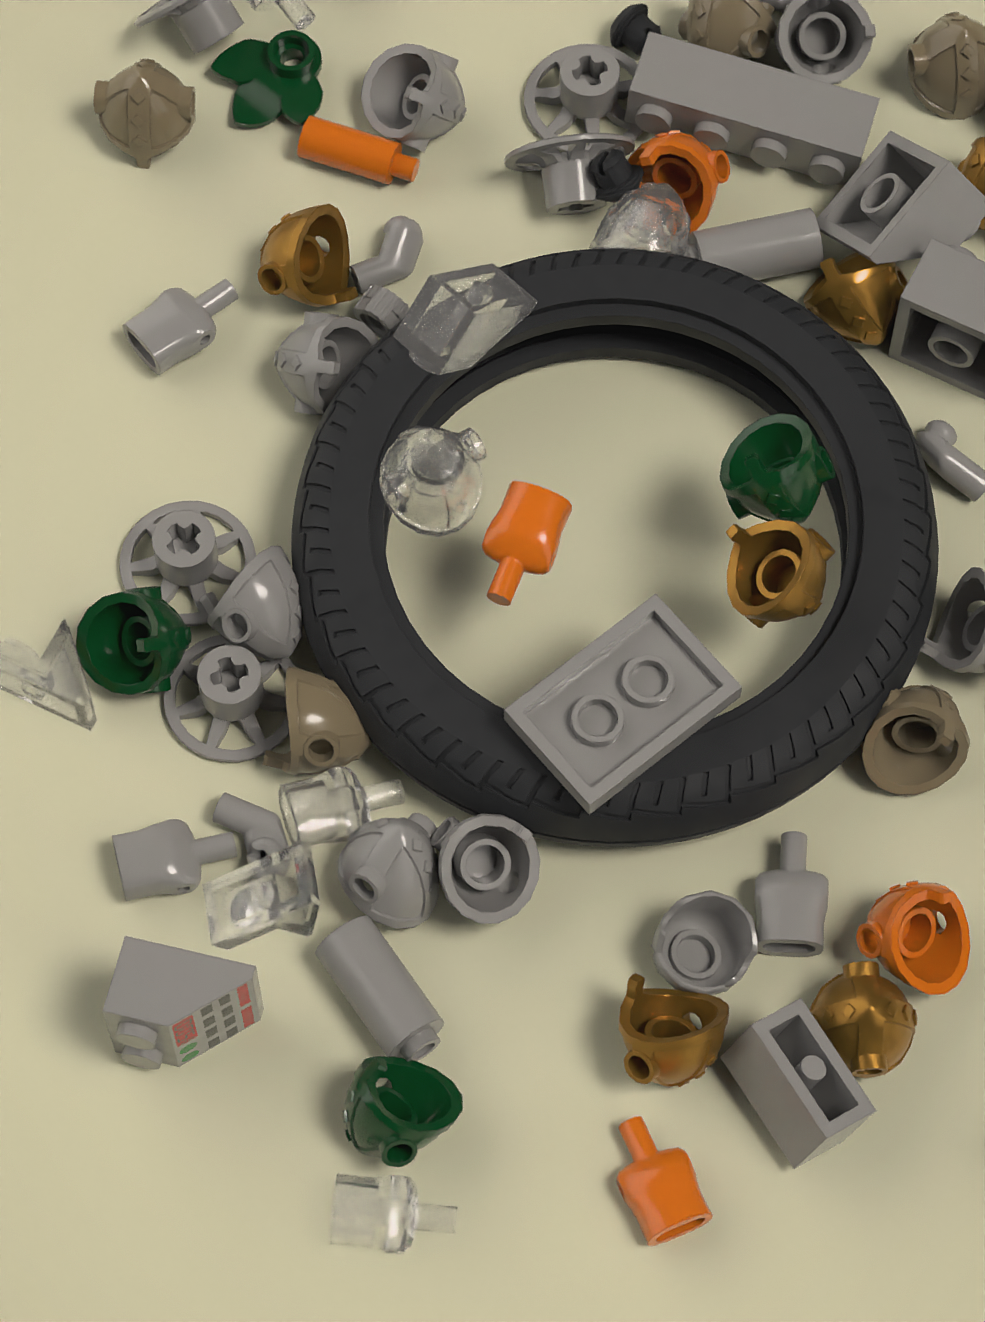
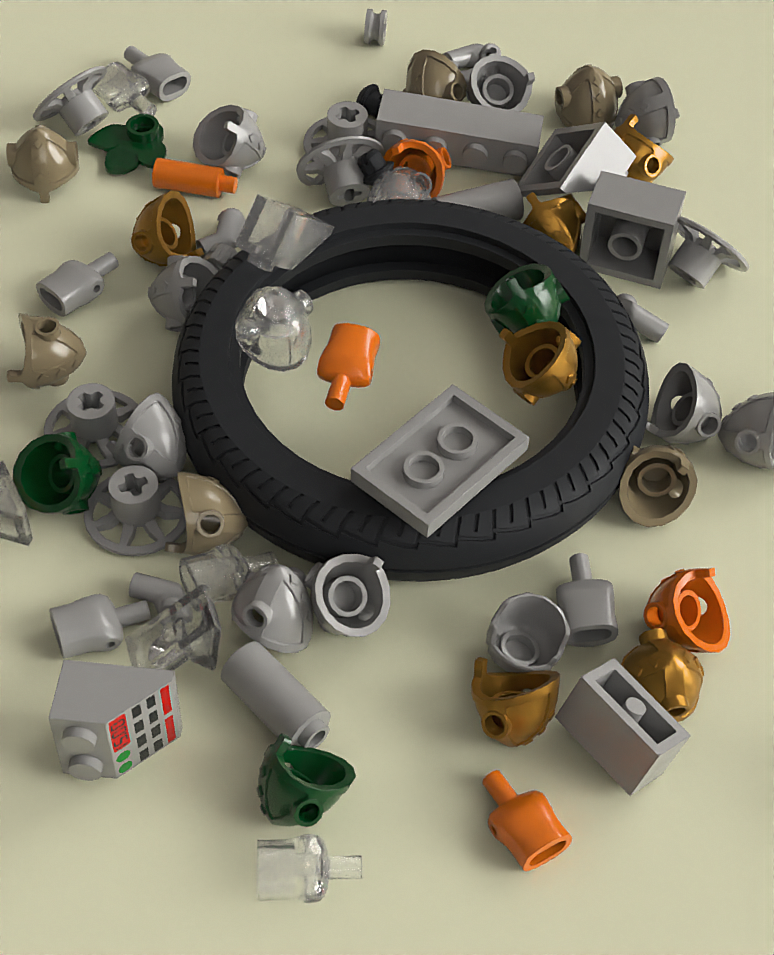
camera: 10 degrees left, 15 degrees down
none -> dark tan helmet [7,313,87,389]

